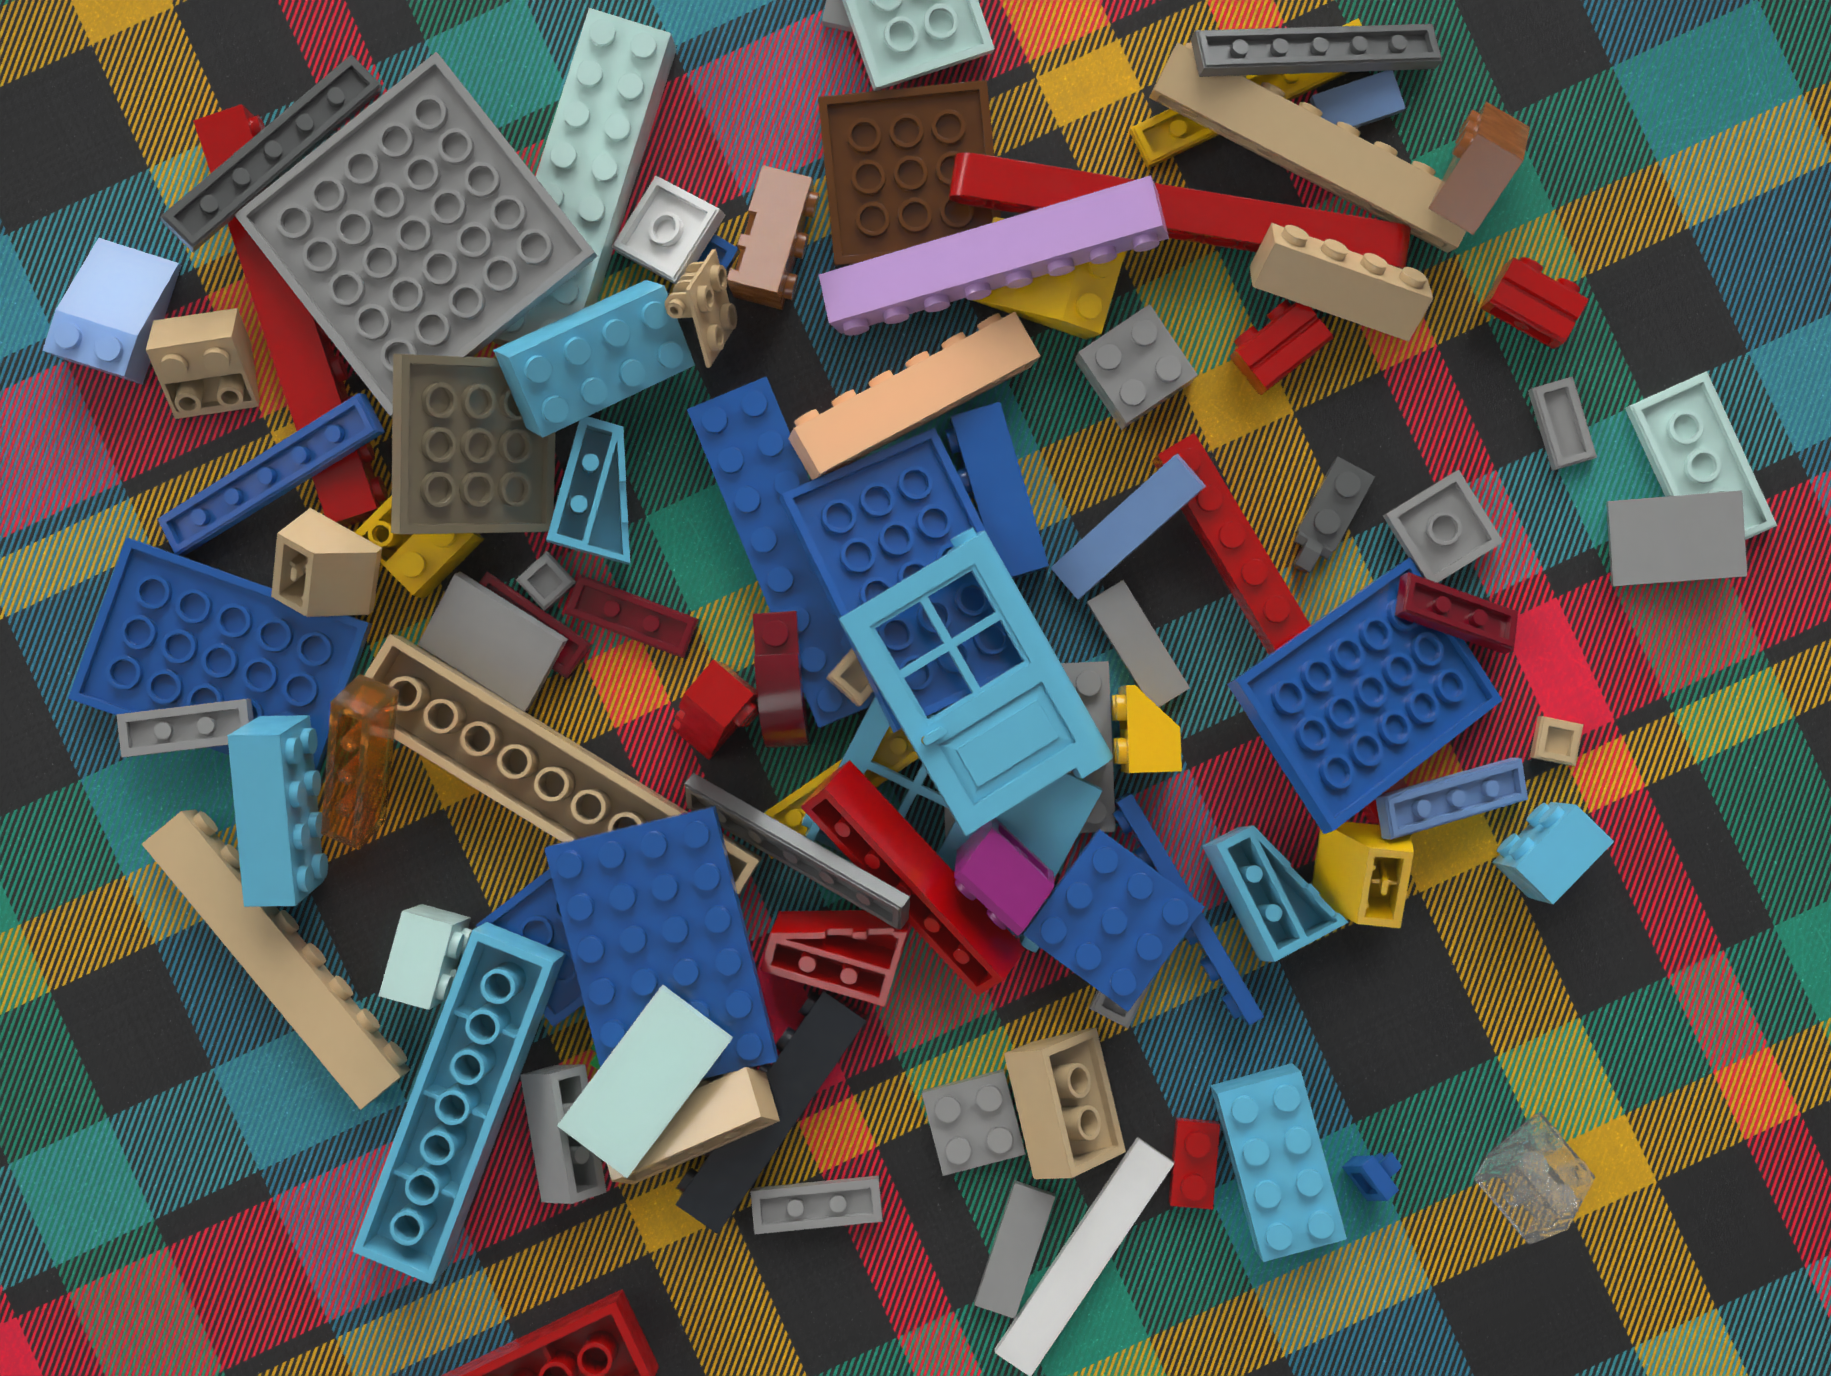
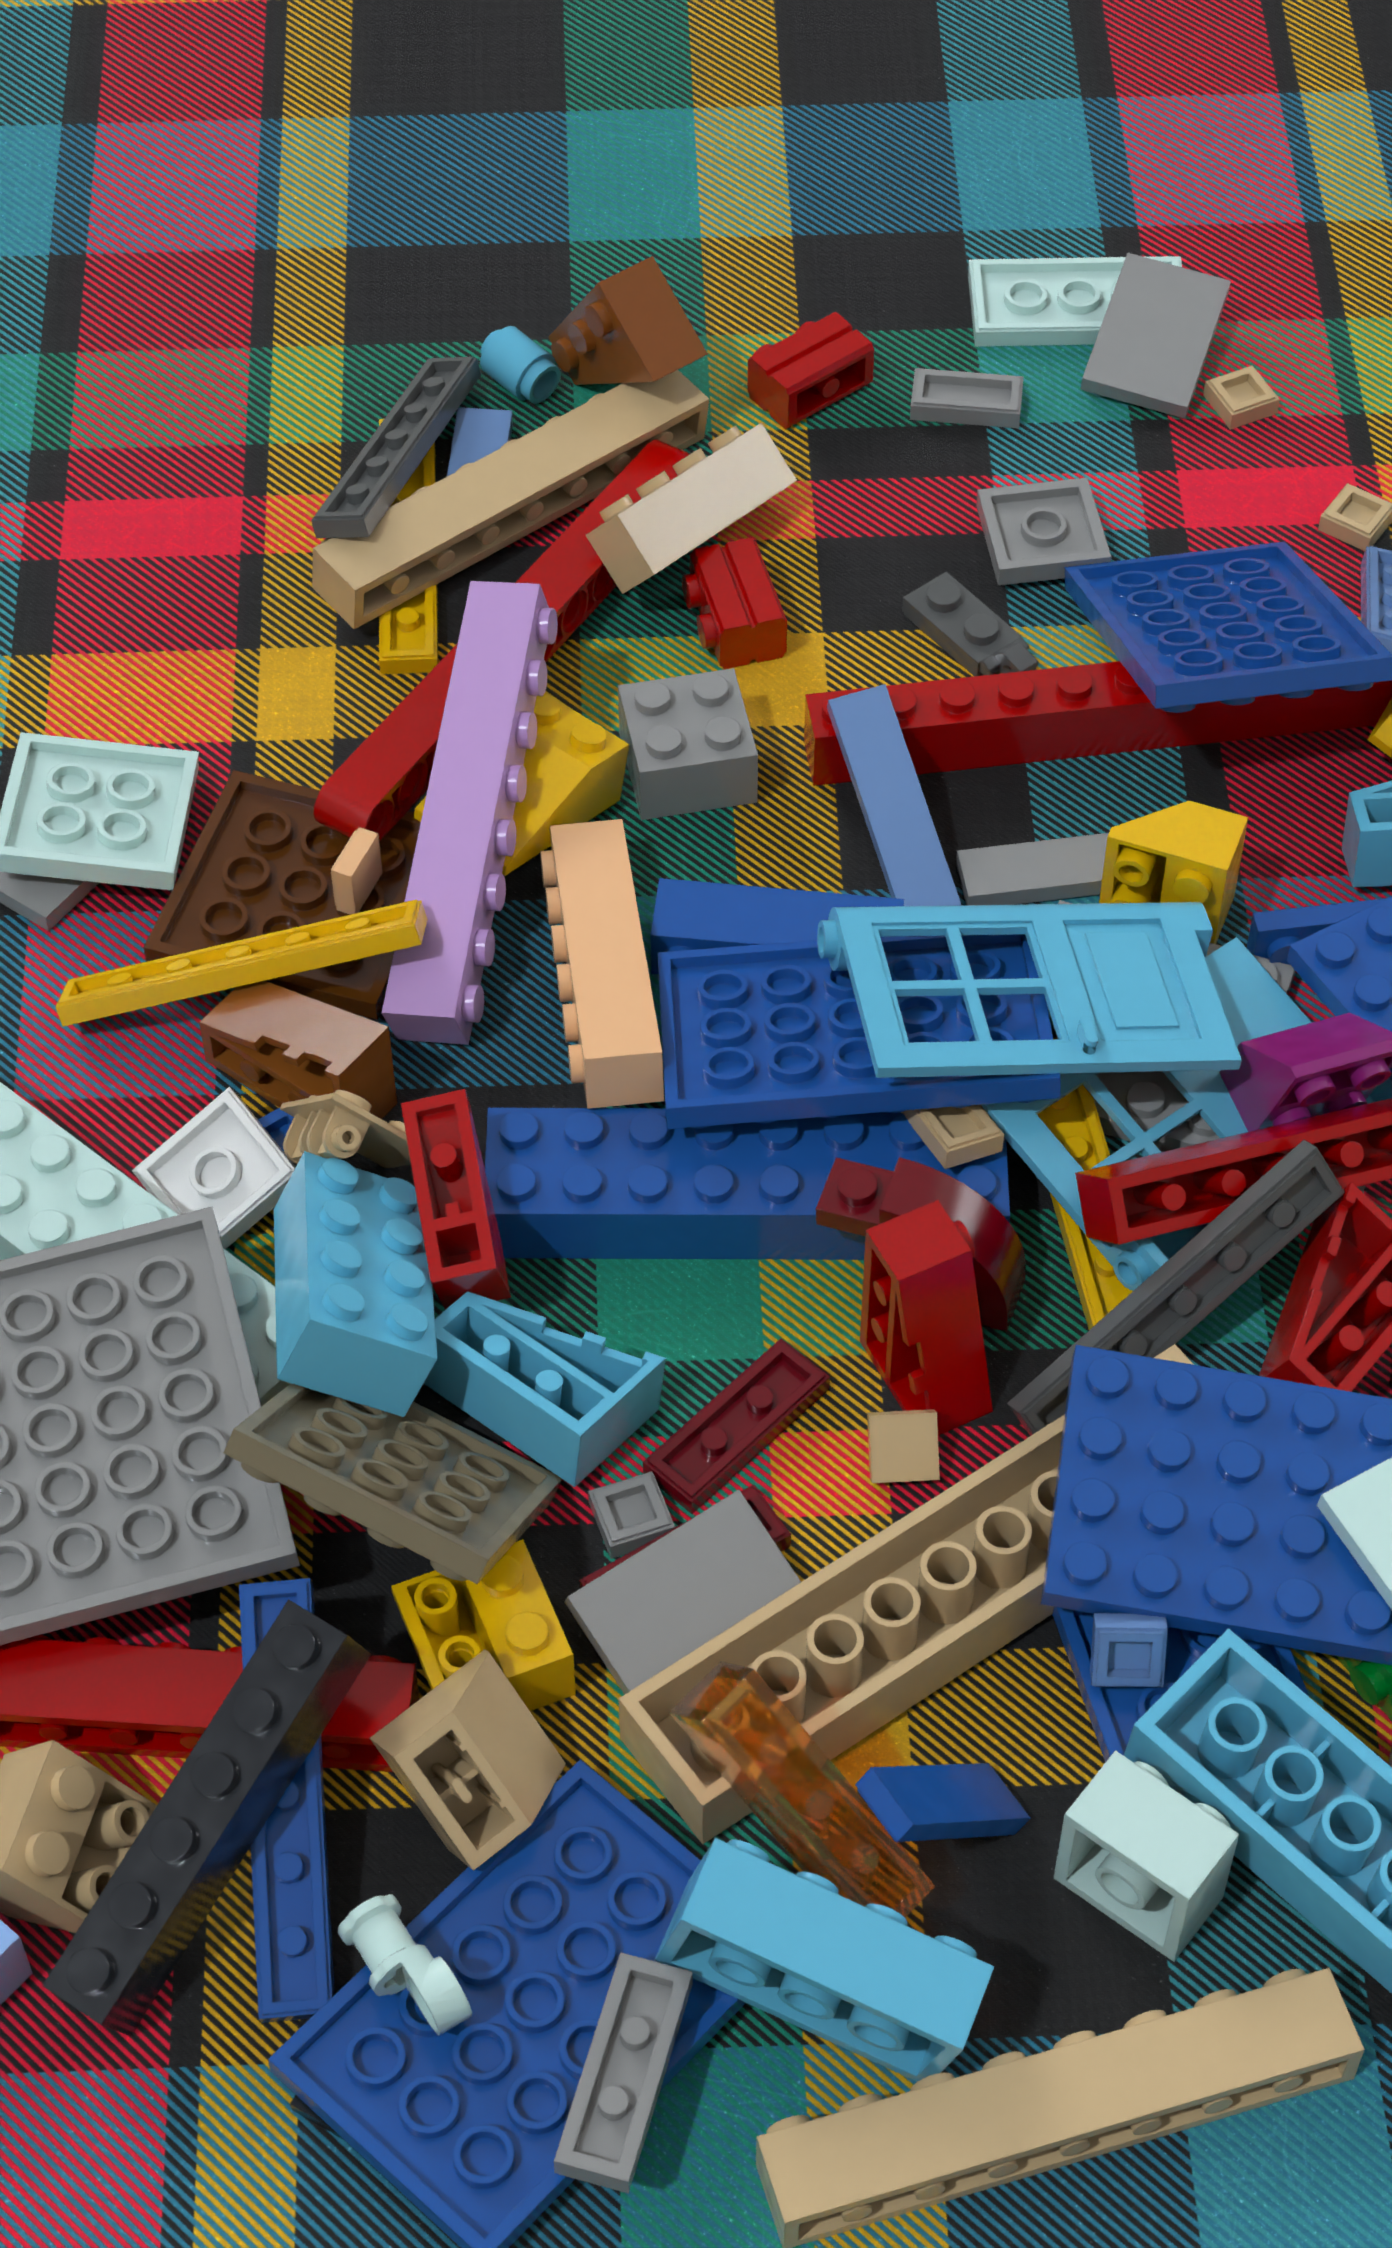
camera: 70 degrees left, 35 degrees down
dark red tile [1395,572,1518,654] -> none
none -> black brick [42,1599,371,2036]
none -> yellow tile [55,899,428,1027]
none -> light nougat tile [331,827,383,915]
none -> light aqua connector [338,1894,472,2035]
none -> red slope [401,1089,511,1310]
none -> medium azure brick [480,326,561,404]
none -> blue tile [855,1763,1030,1842]
none -> tan tile [867,1409,940,1483]
none -> medium blue tile [1090,1613,1168,1687]
none -> tan tile [1203,365,1280,430]

